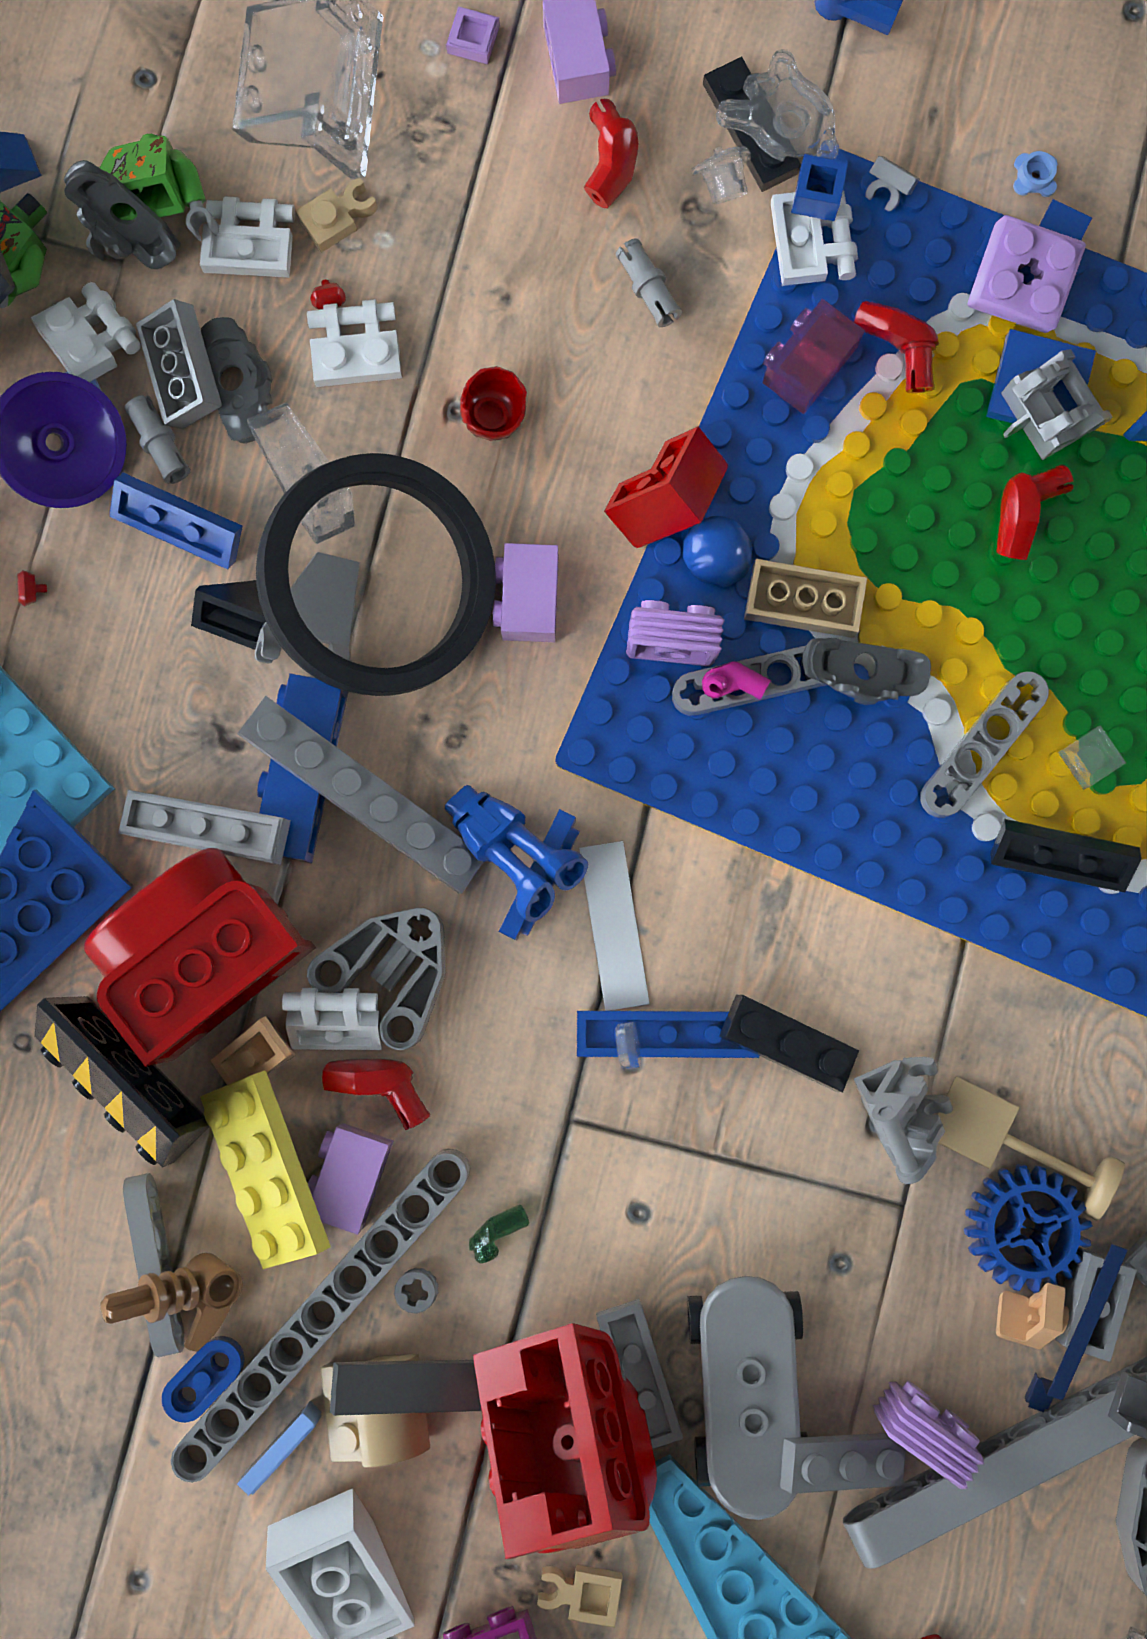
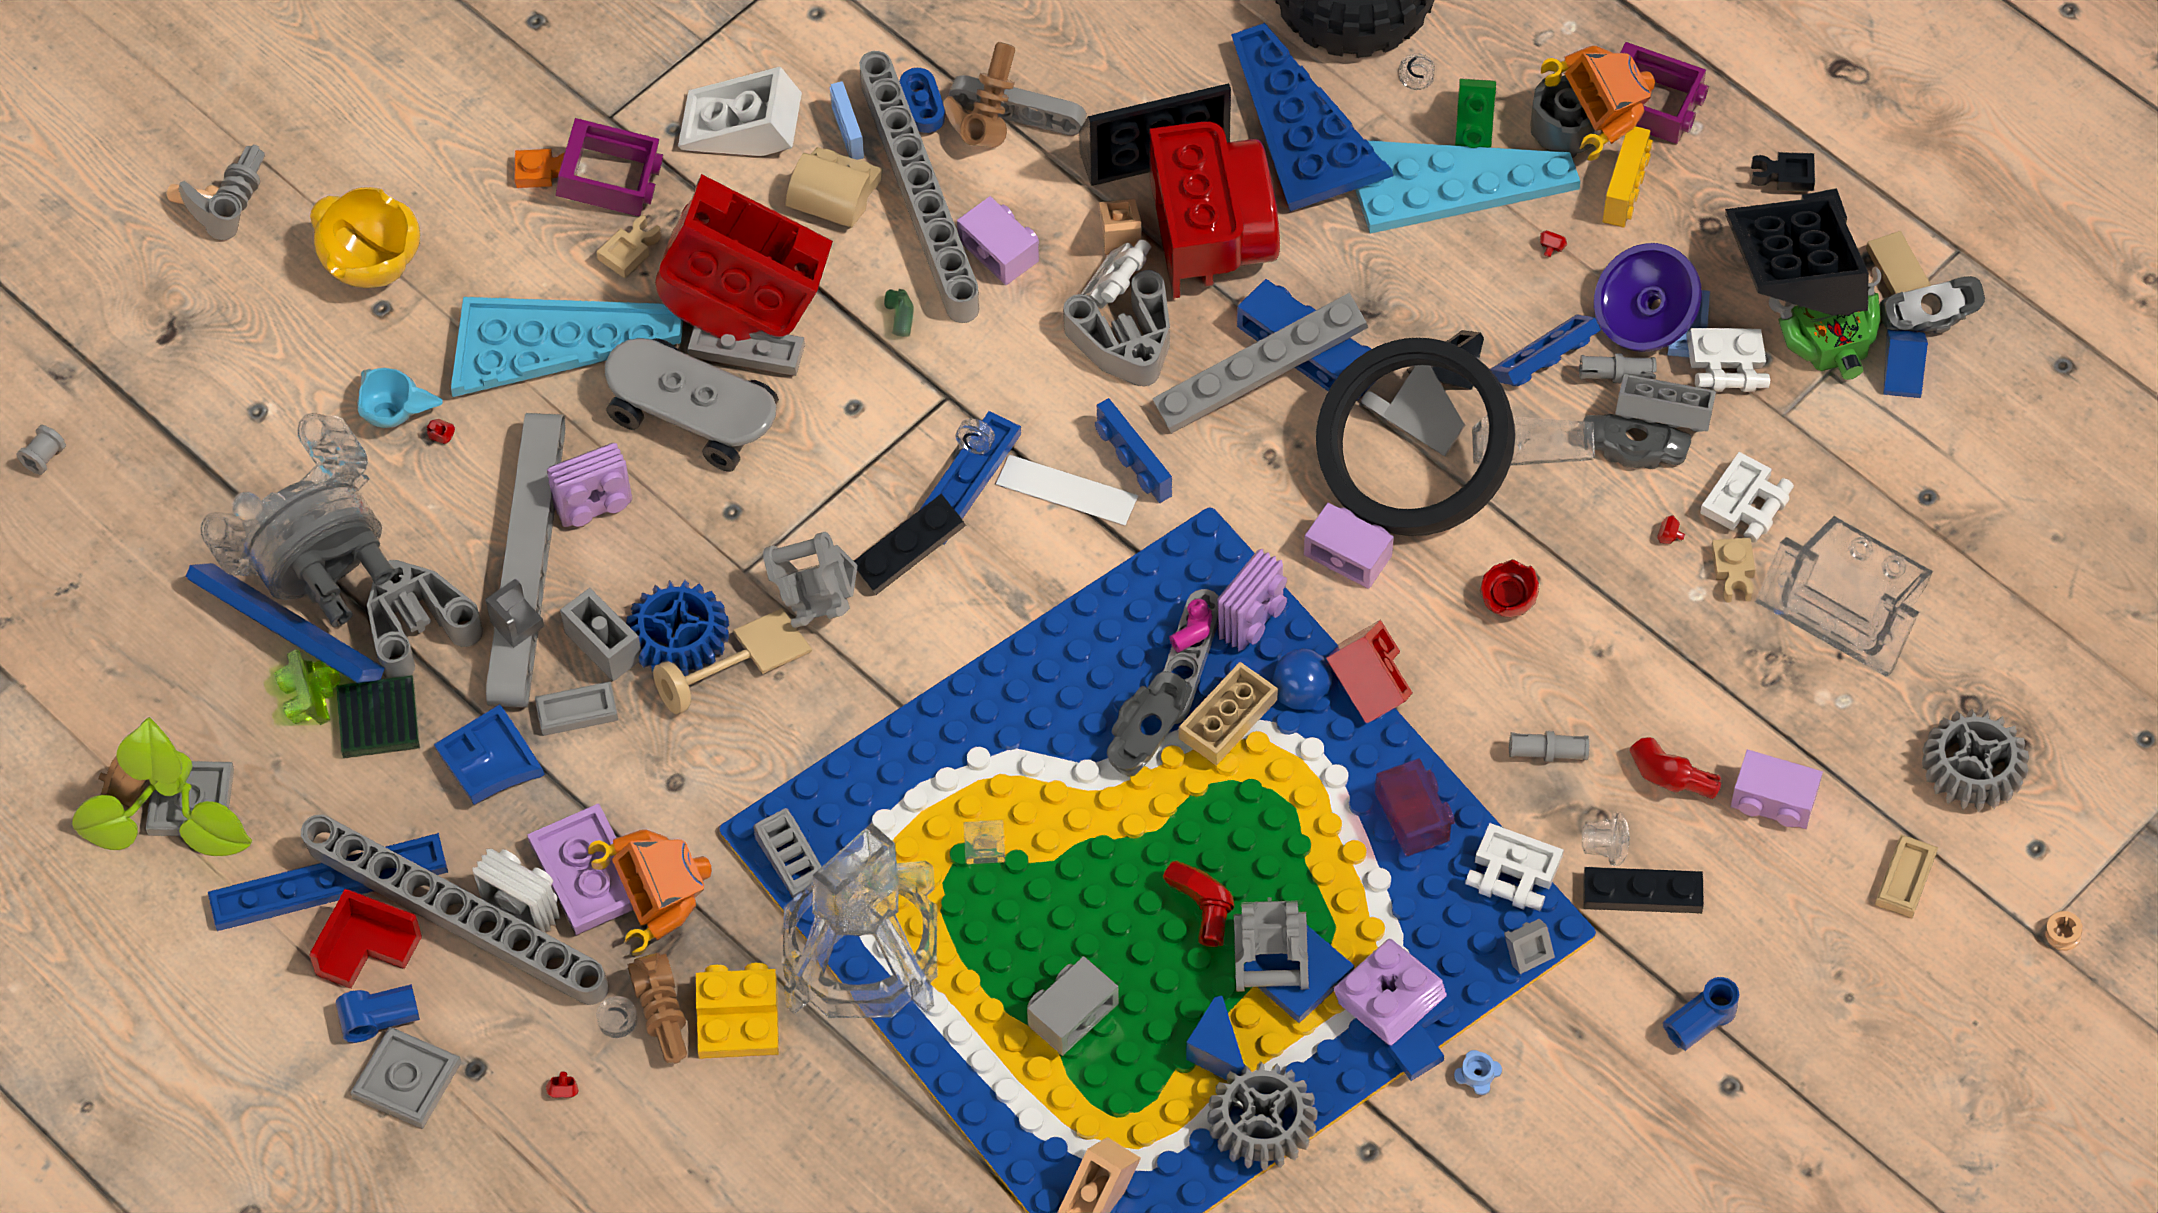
camera: 120 degrees right, 25 degrees down
dark grey piece [64,160,181,269] -> none
bright green torso [86,133,219,261] -> none
light grey tile [118,790,291,865] -> none
light yellow plate [200,1070,331,1269] -> none
white plate [307,299,402,387] -> none
red arm [322,1059,430,1130] -> none
dark grey tile [330,1360,482,1416] -> none
light grey bush [394,1268,439,1314] -> none
blue piece [445,785,588,922] -> none
lavender tile [446,6,500,64] -> none
clear tile [716,49,839,162] -> none
light grey plate [780,1433,906,1494] -> none
blue plate [791,154,848,221] -> none
red arm [854,301,939,393] -> none
light grey beam [920,672,1049,818] -> none
black plate [990,819,1142,893] -> none
light nougat bracket [996,1282,1069,1350] -> none
dark blue piece [1025,1244,1128,1413] -> none

